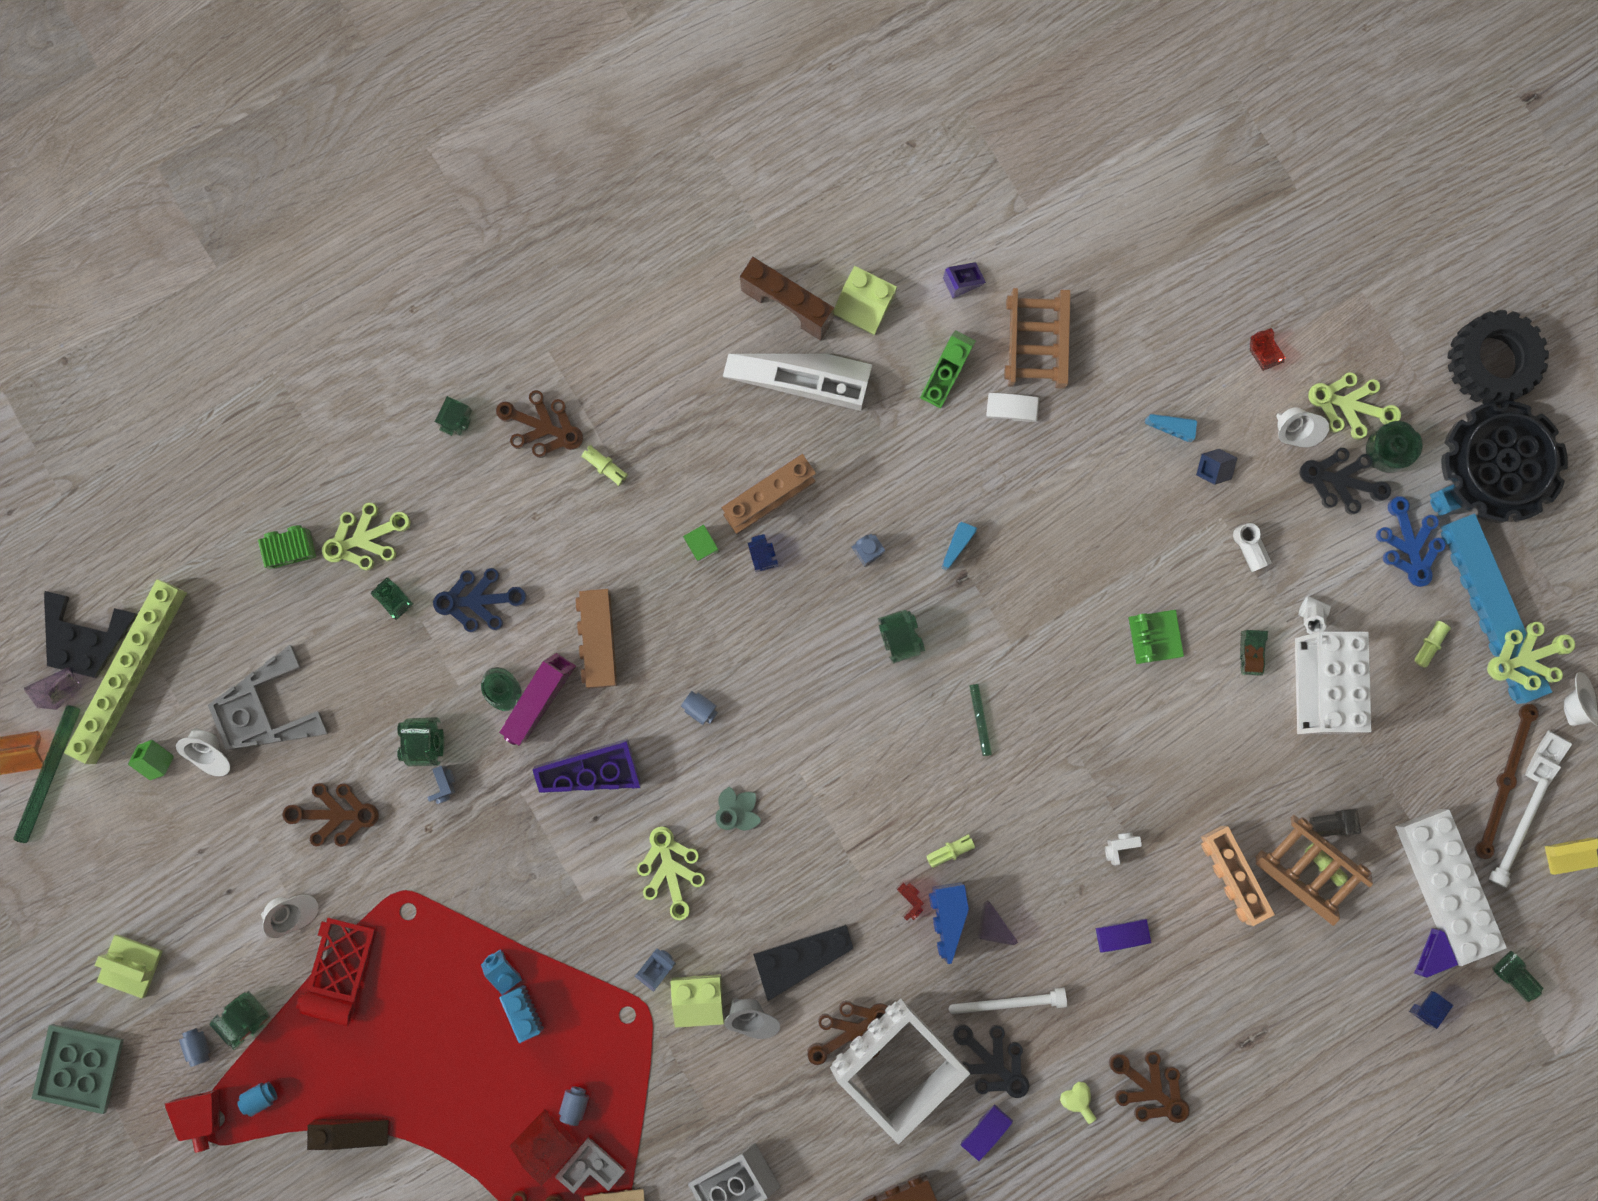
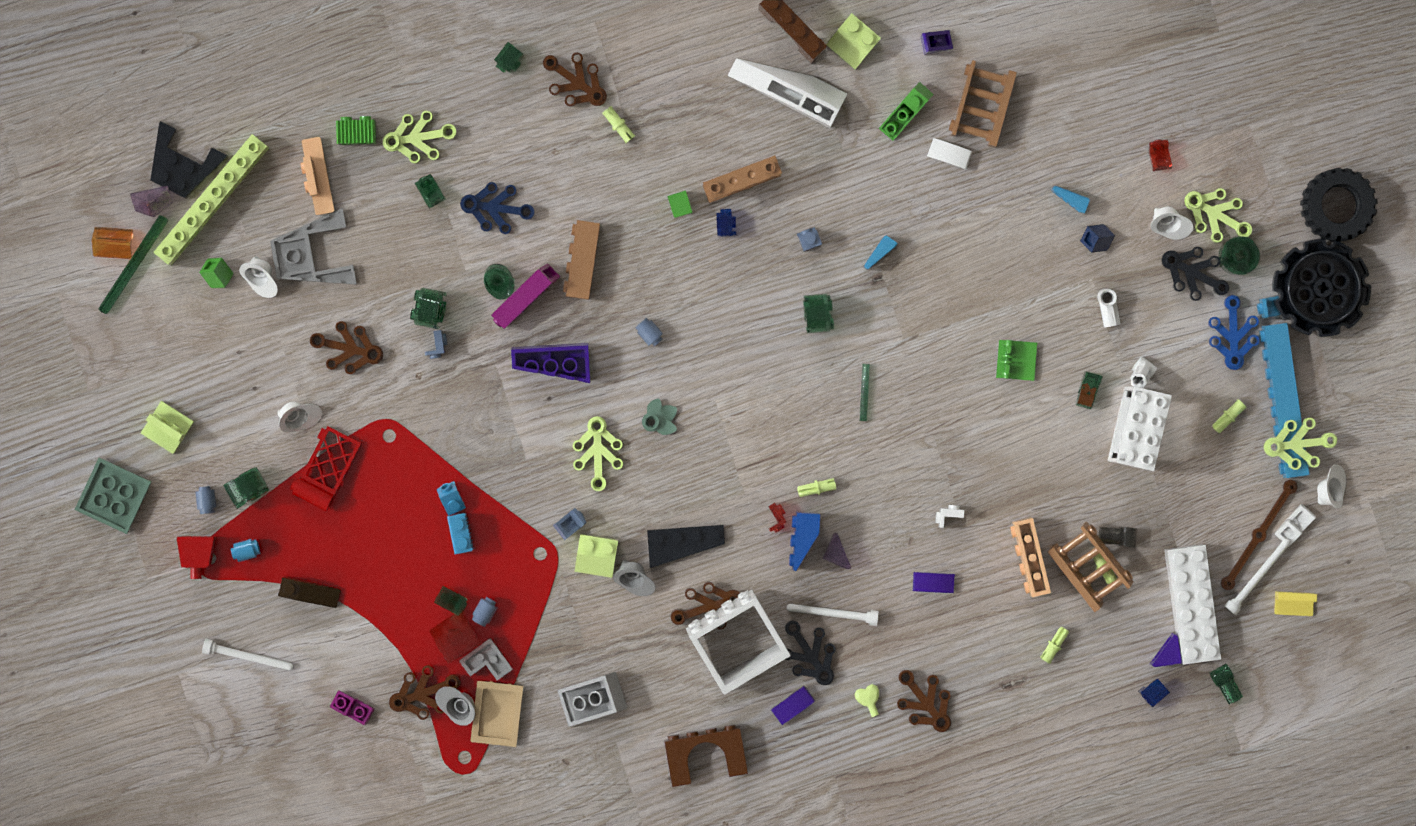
camera: 10 degrees right, 5 degrees up
none -> light nougat bracket [301,137,335,215]
none -> bracket [434,586,467,616]
none -> yellowish green axle [1040,627,1069,664]

